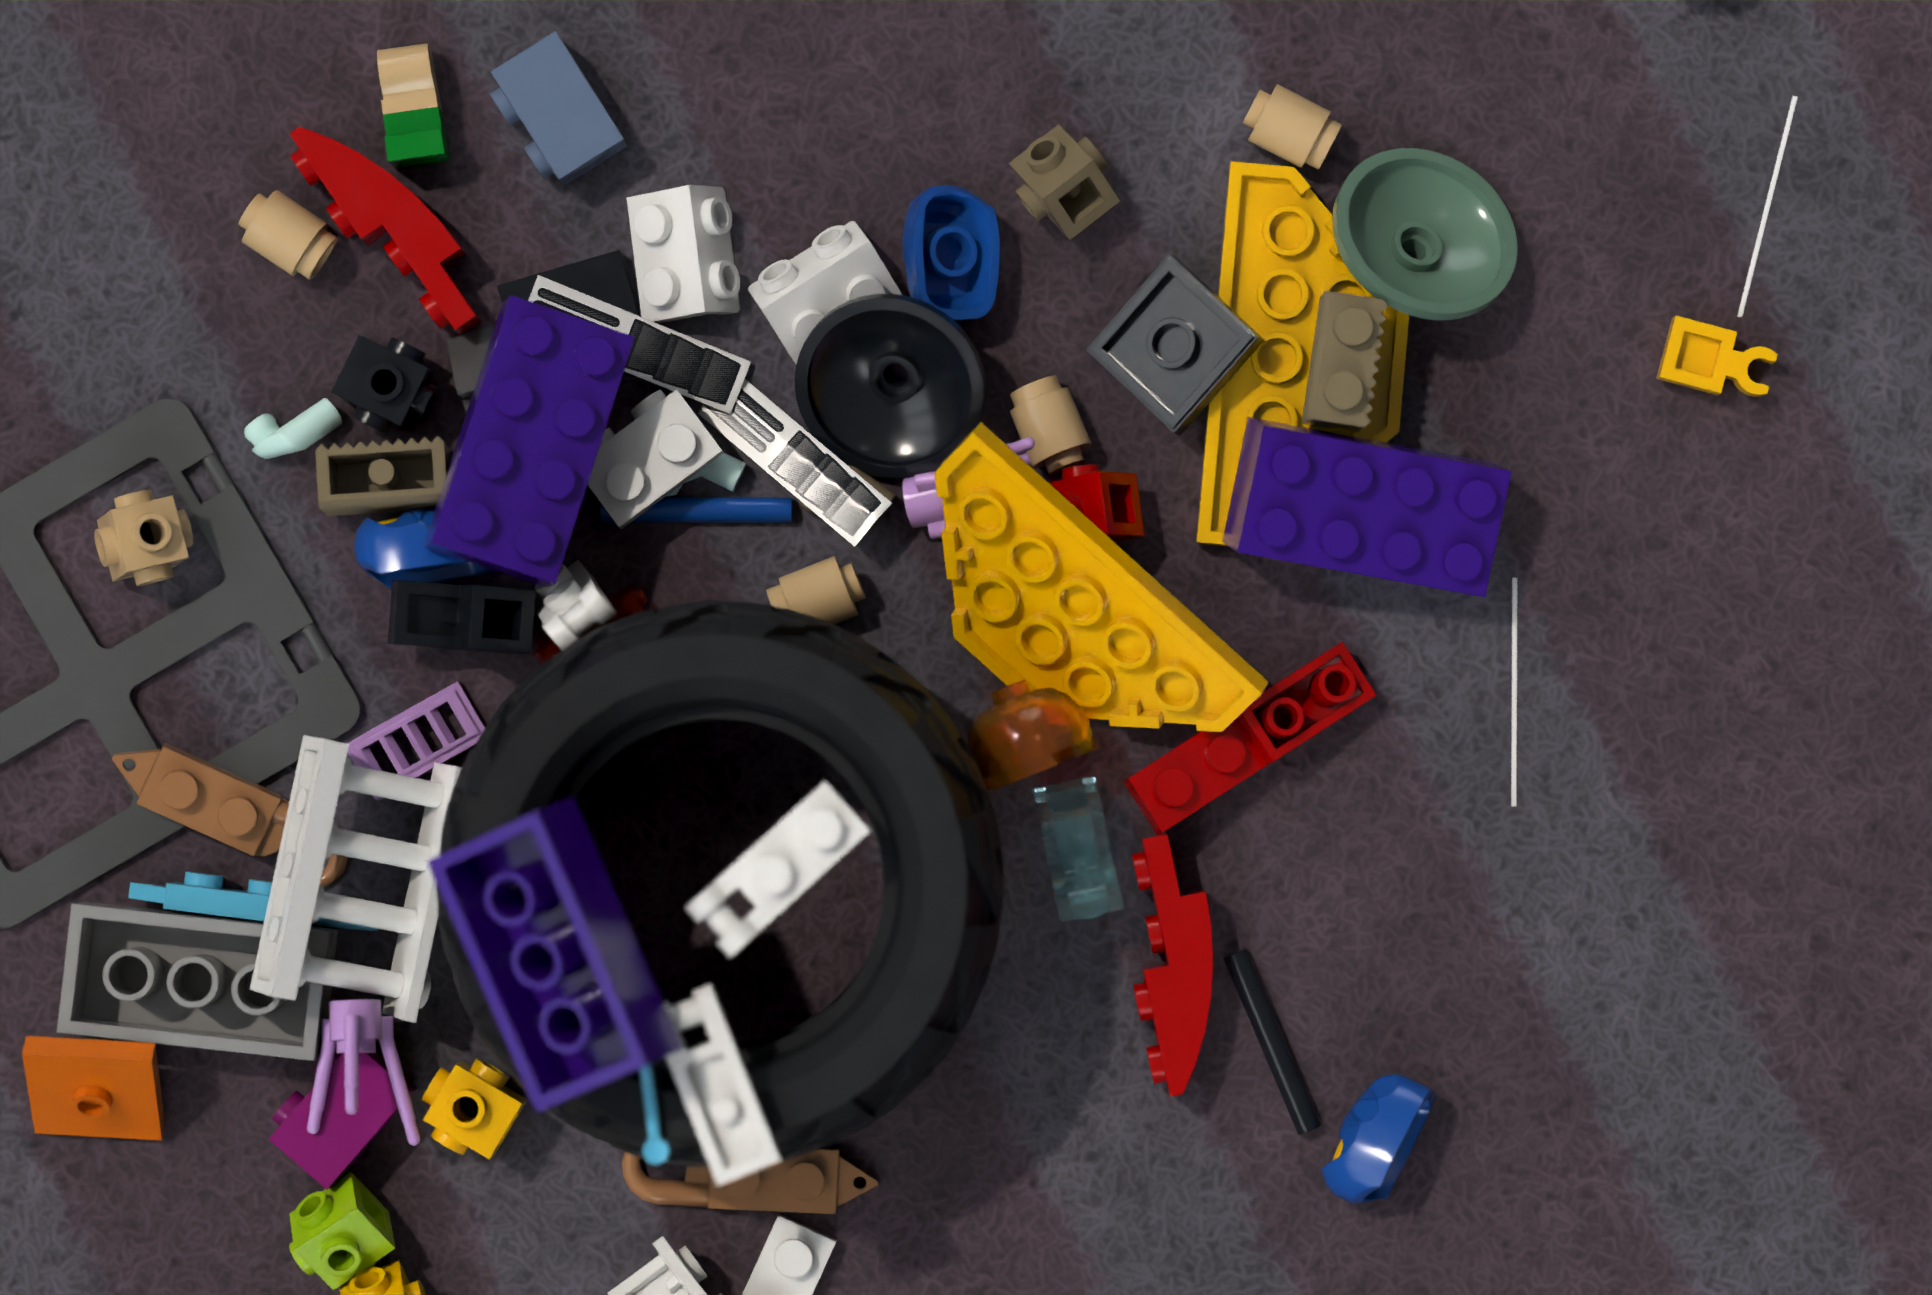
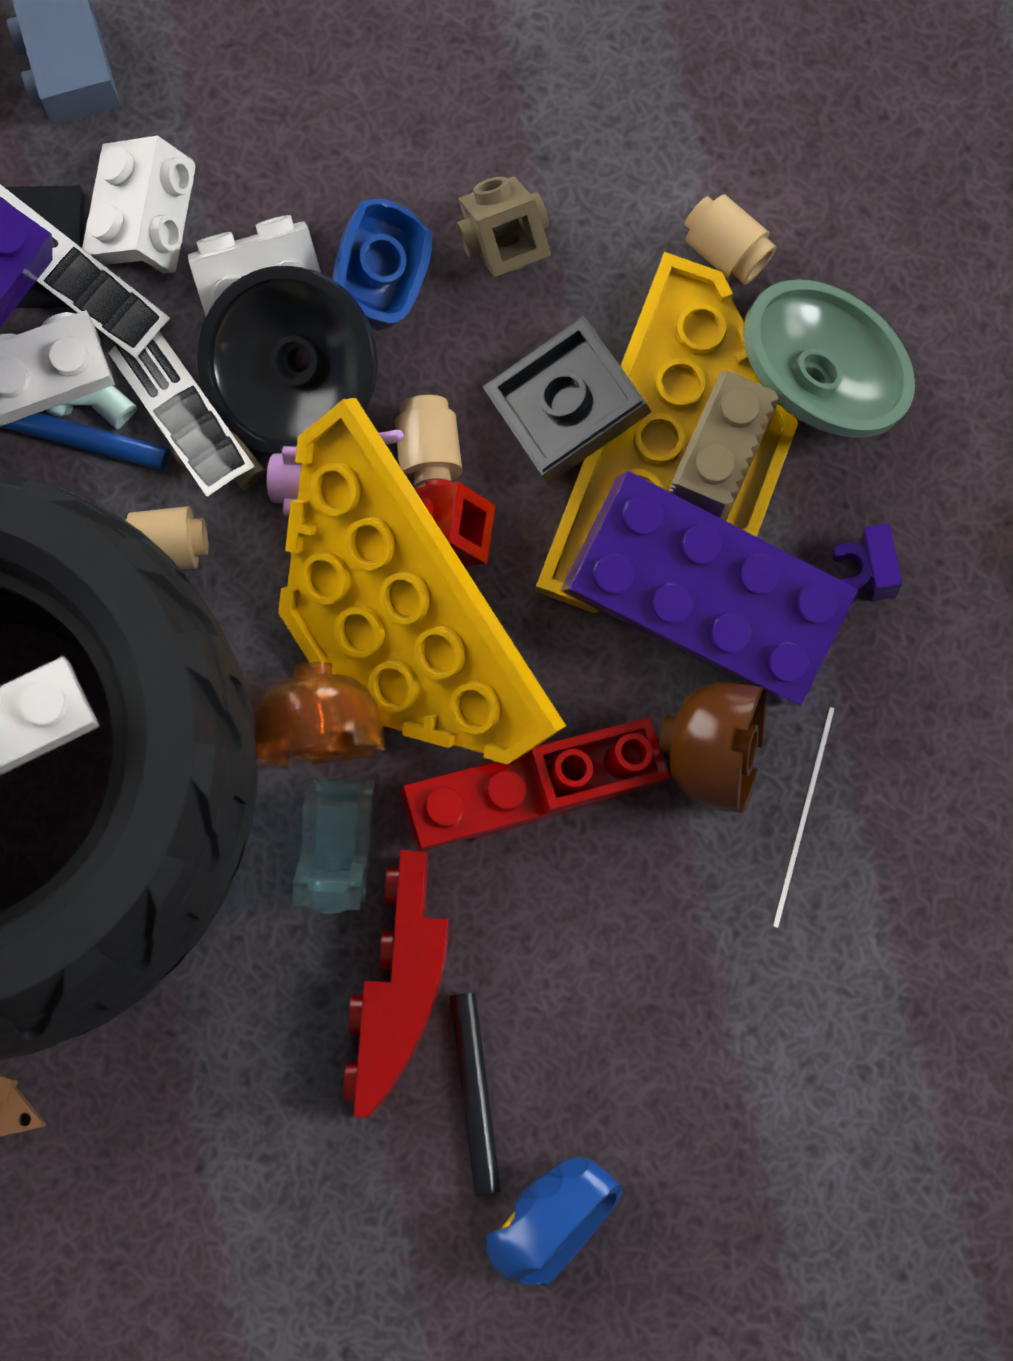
camera: 15 degrees right, 10 degrees down
none -> reddish brown cylinder [659,682,767,813]
none -> dark purple tile [832,523,902,602]

